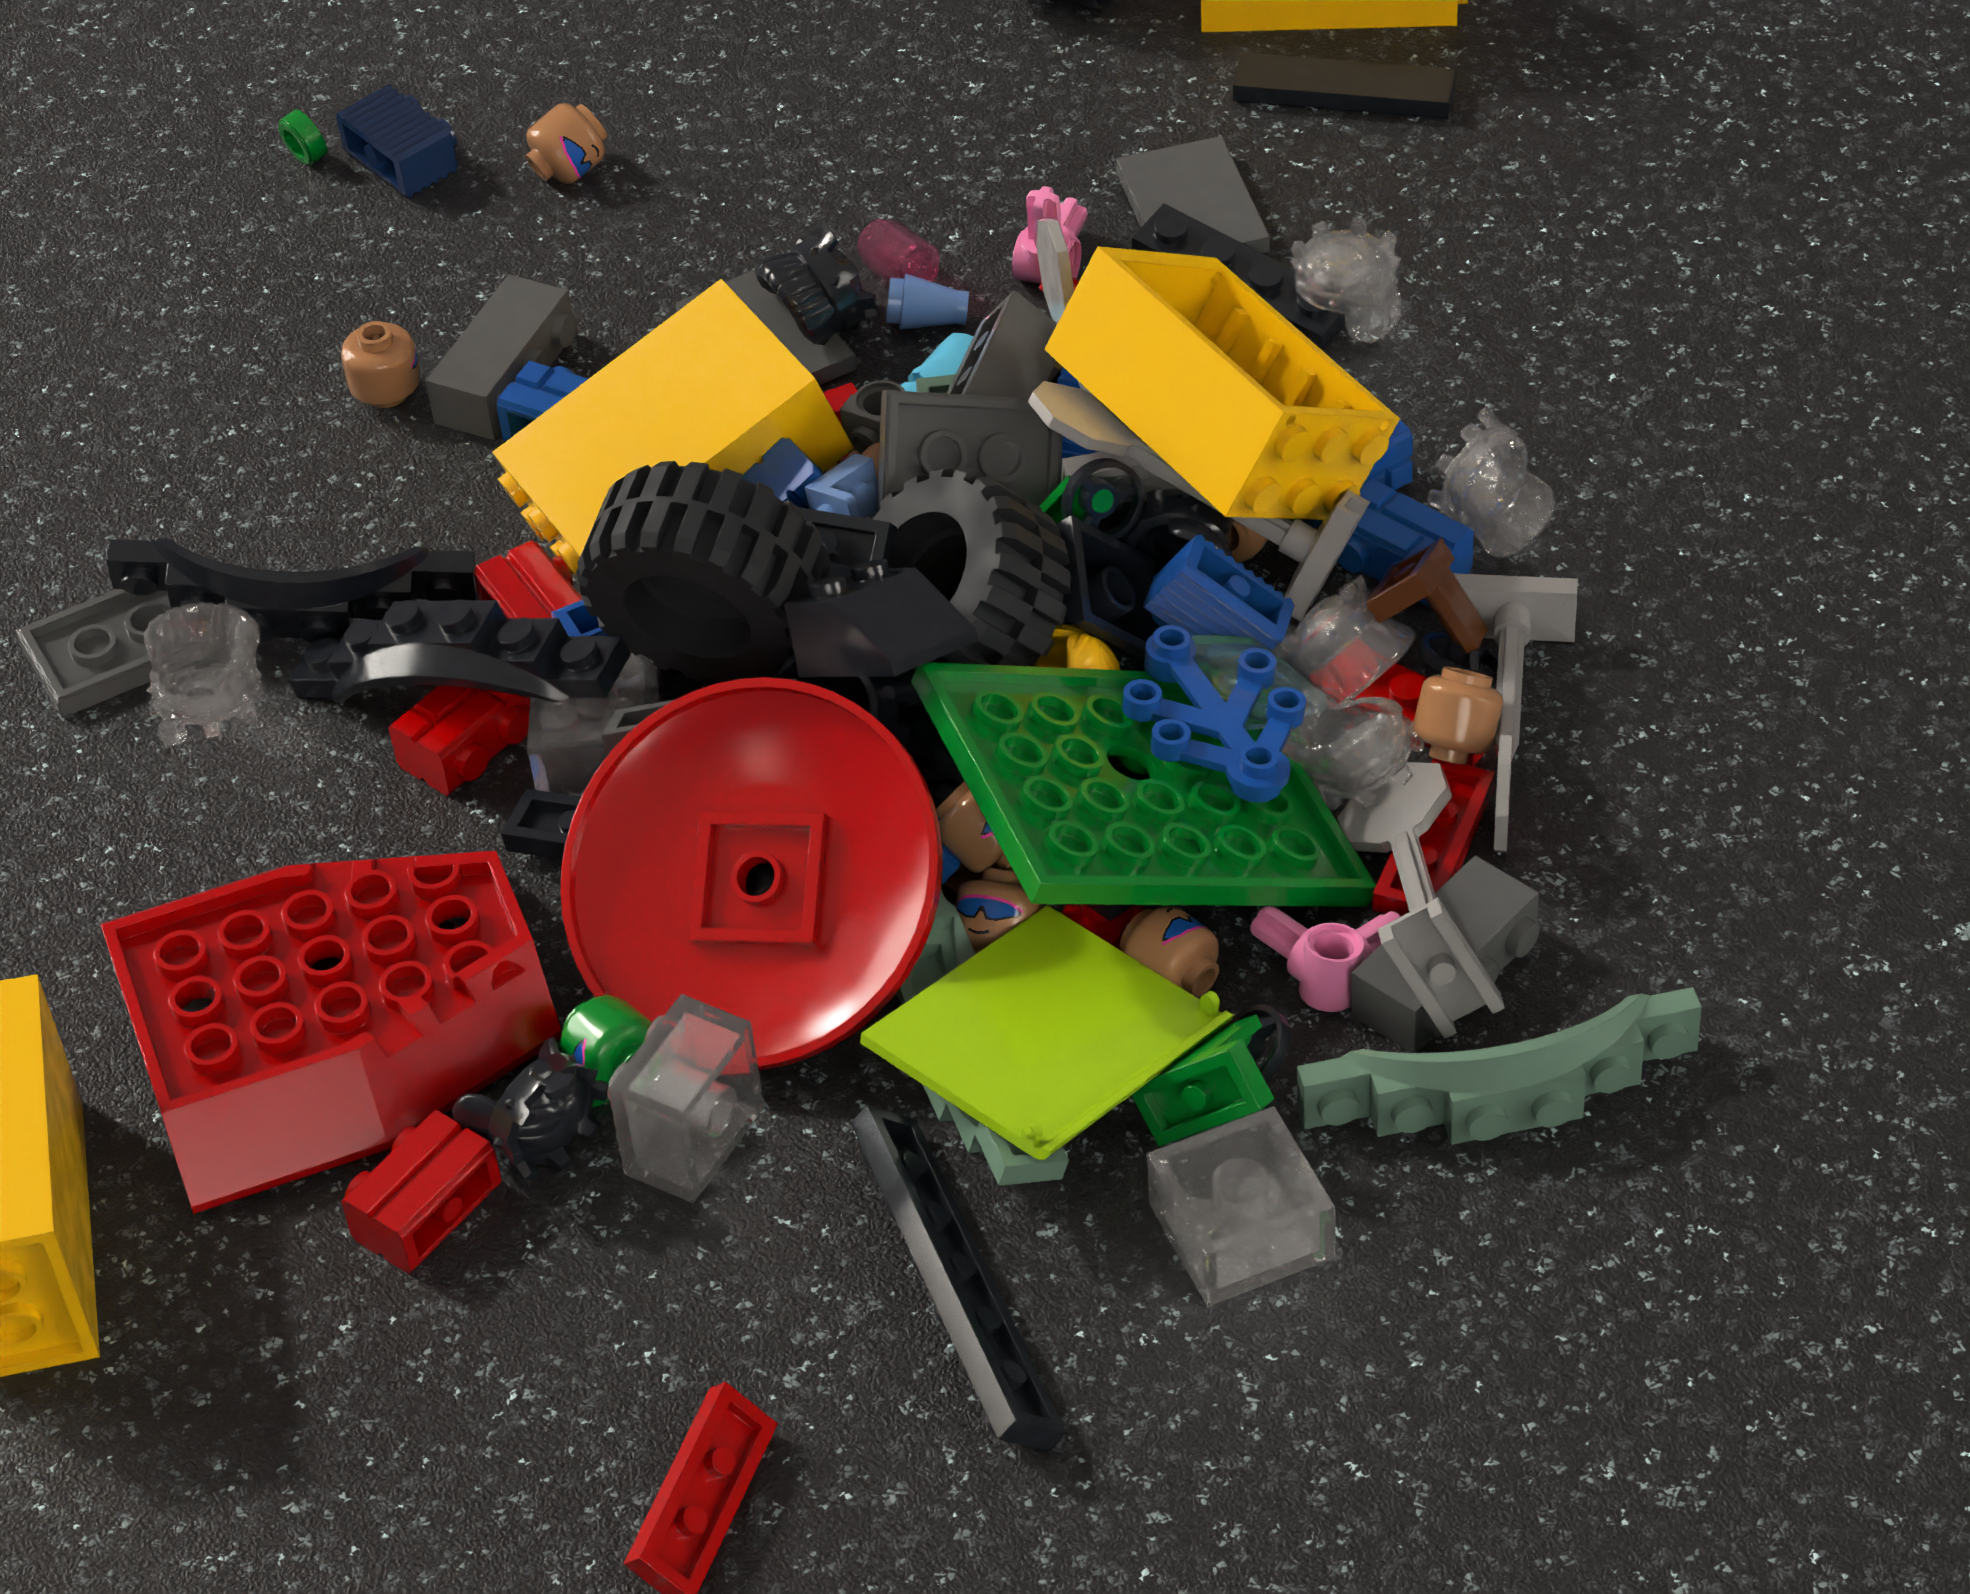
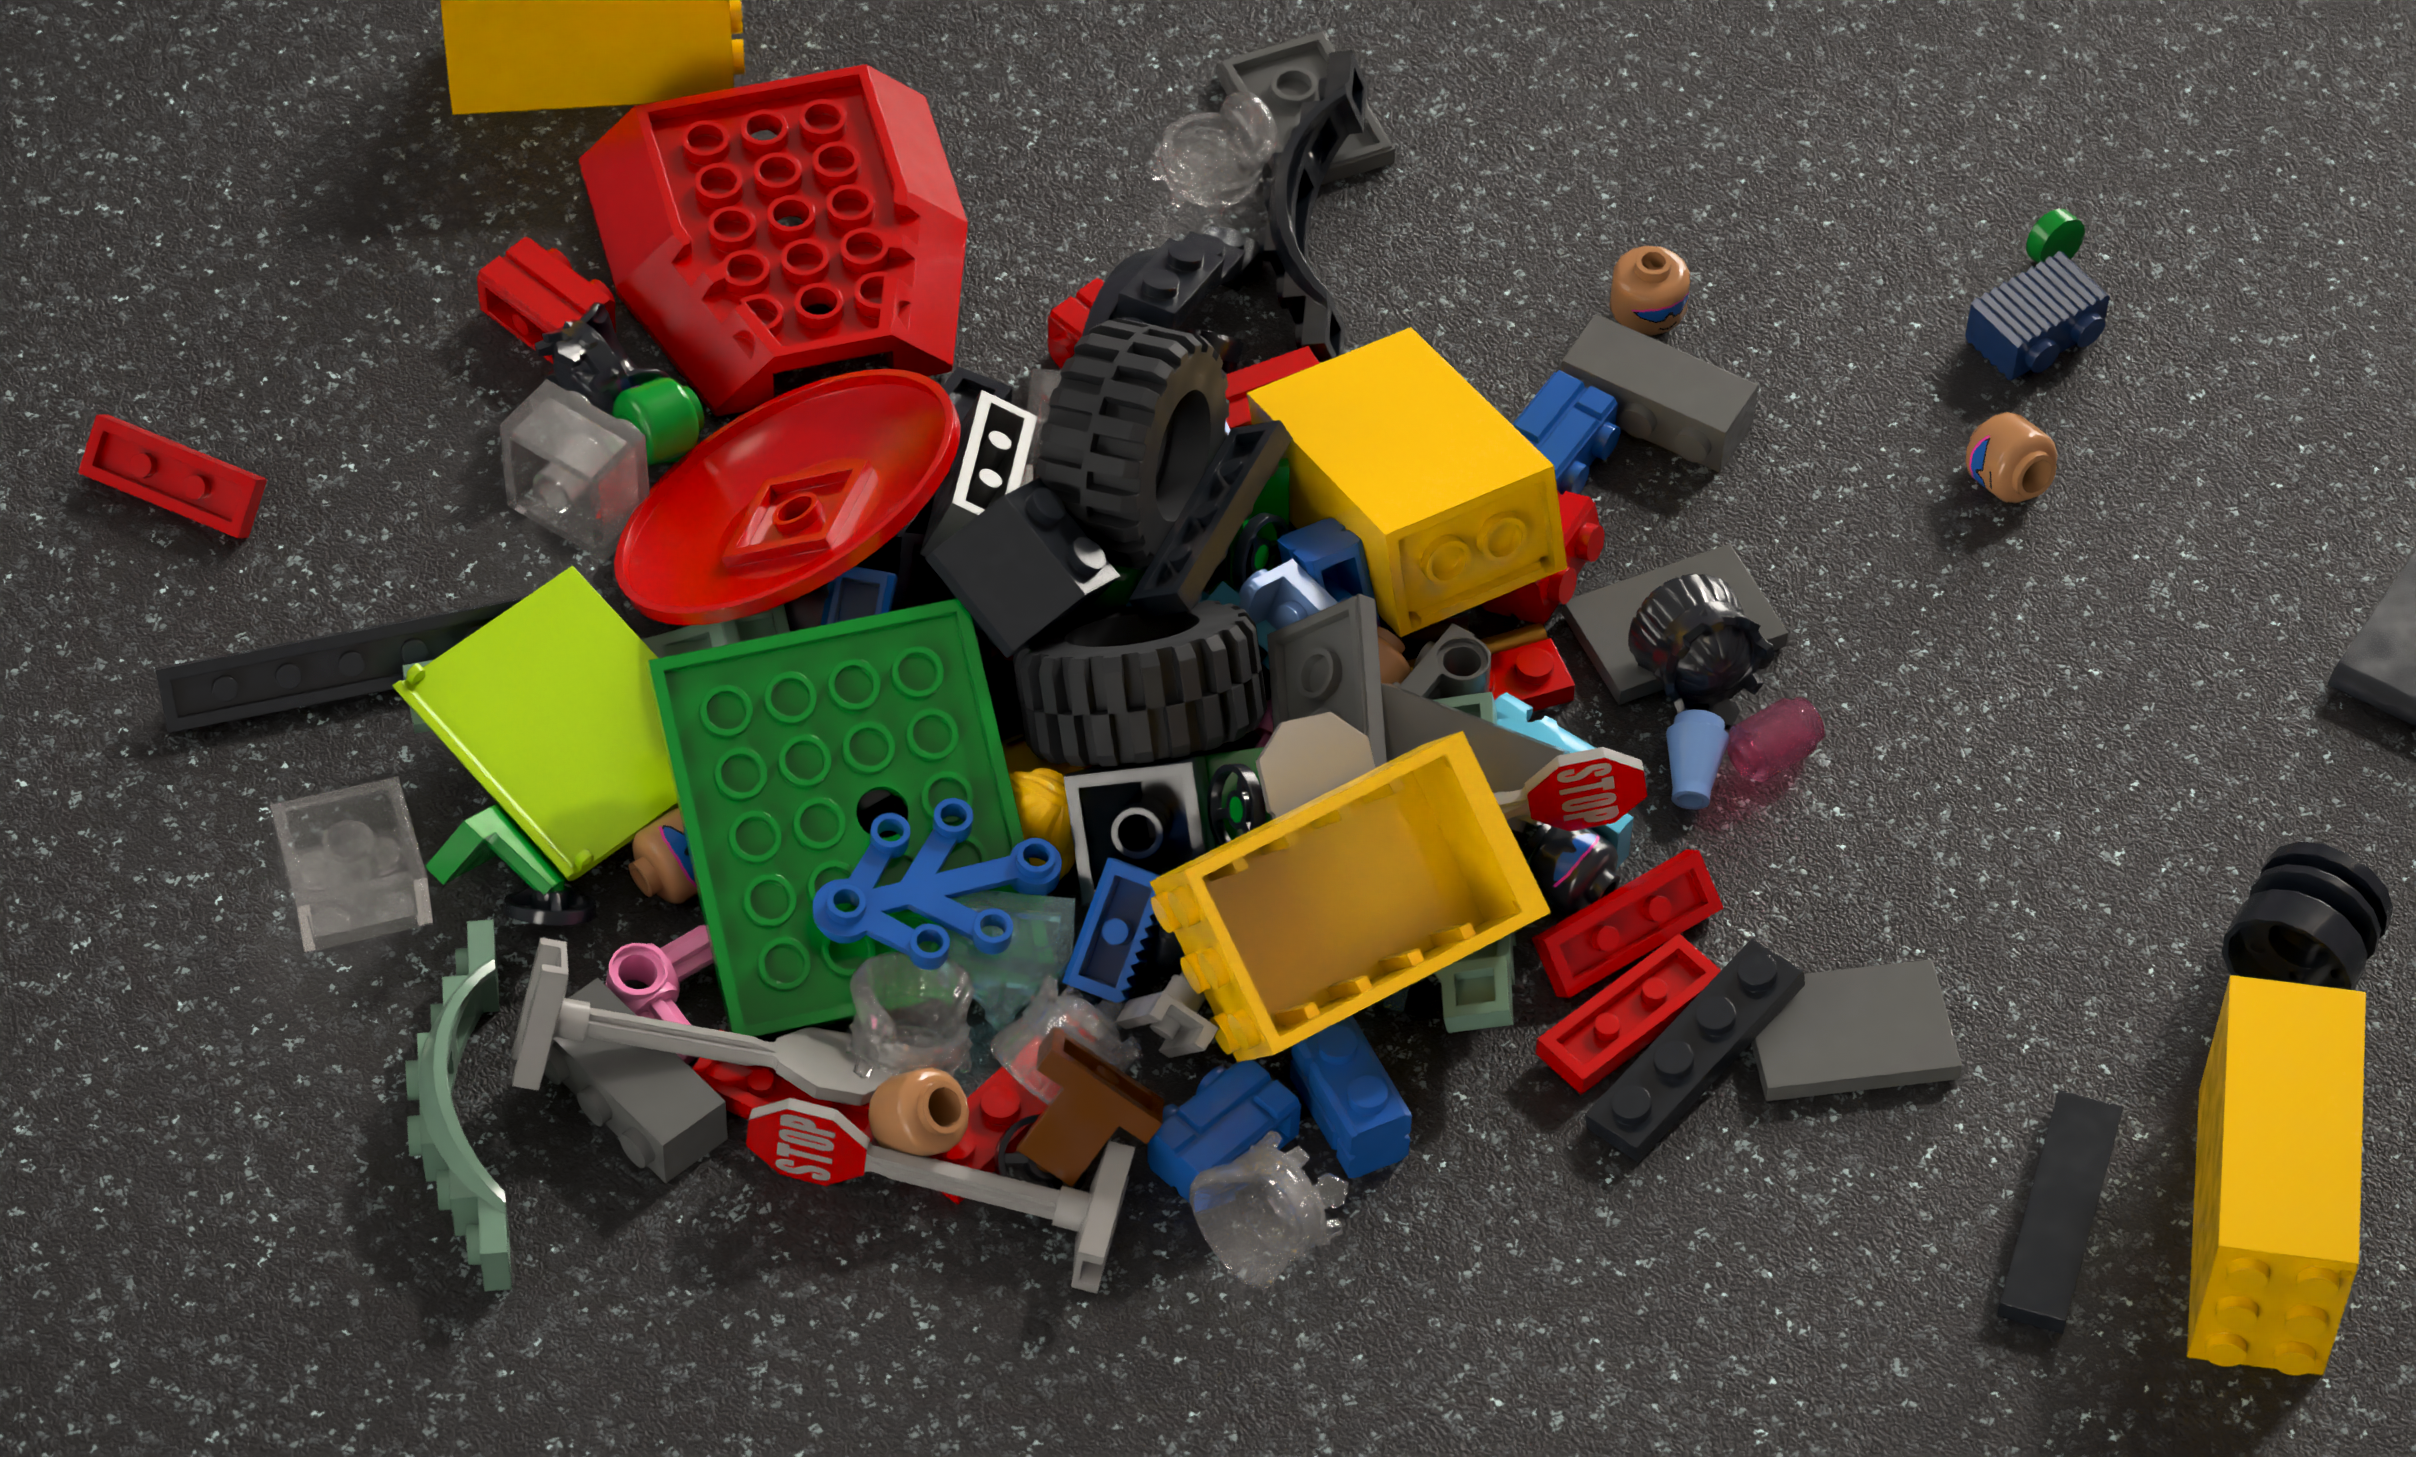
camera: 90 degrees right, 5 degrees up
bright pink axle [1012,186,1088,284] -> none
clear hair [1290,217,1402,343] -> none

